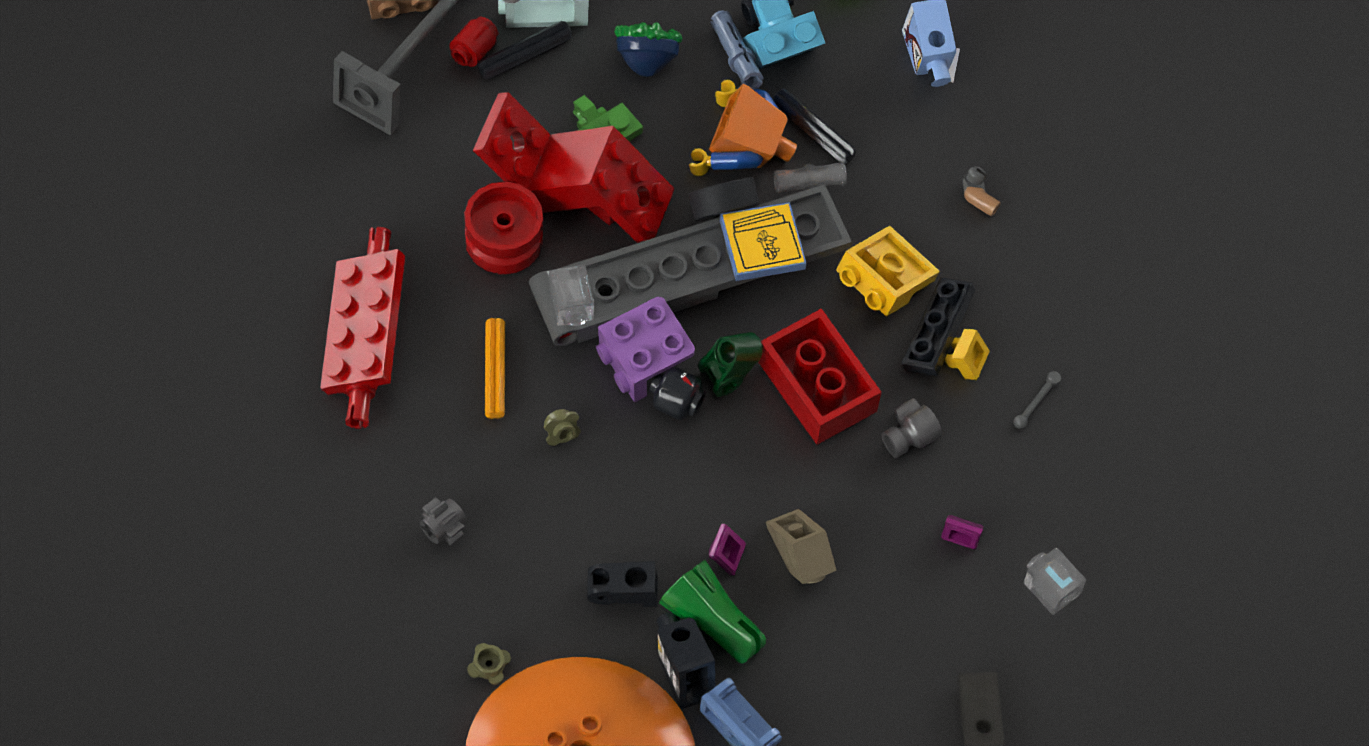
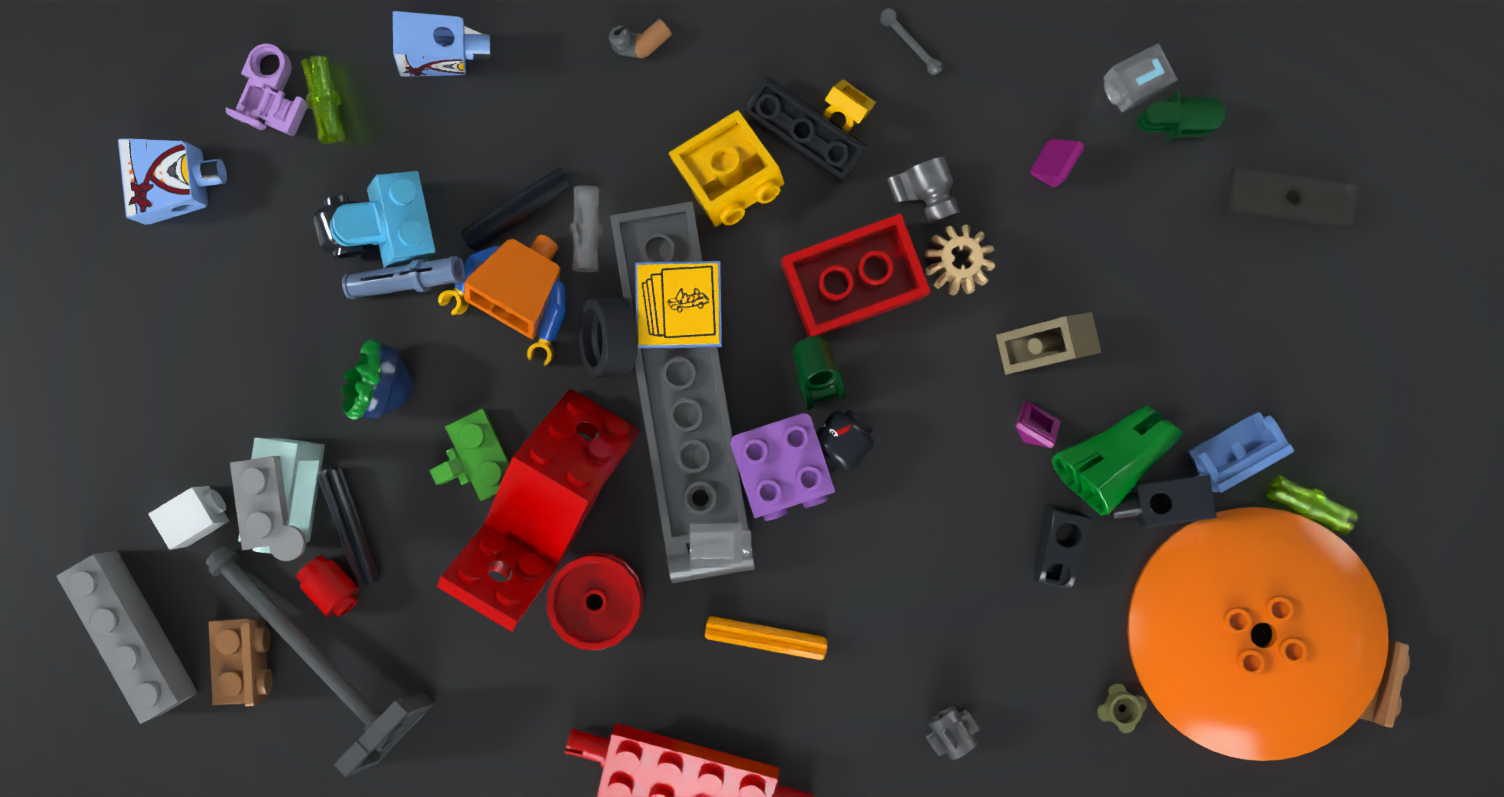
camera: 75 degrees left, 25 degrees up
olive plate [544,409,581,446] -> none
none -> tan gear [924,225,995,295]
none -> dark green arm [1136,91,1226,142]

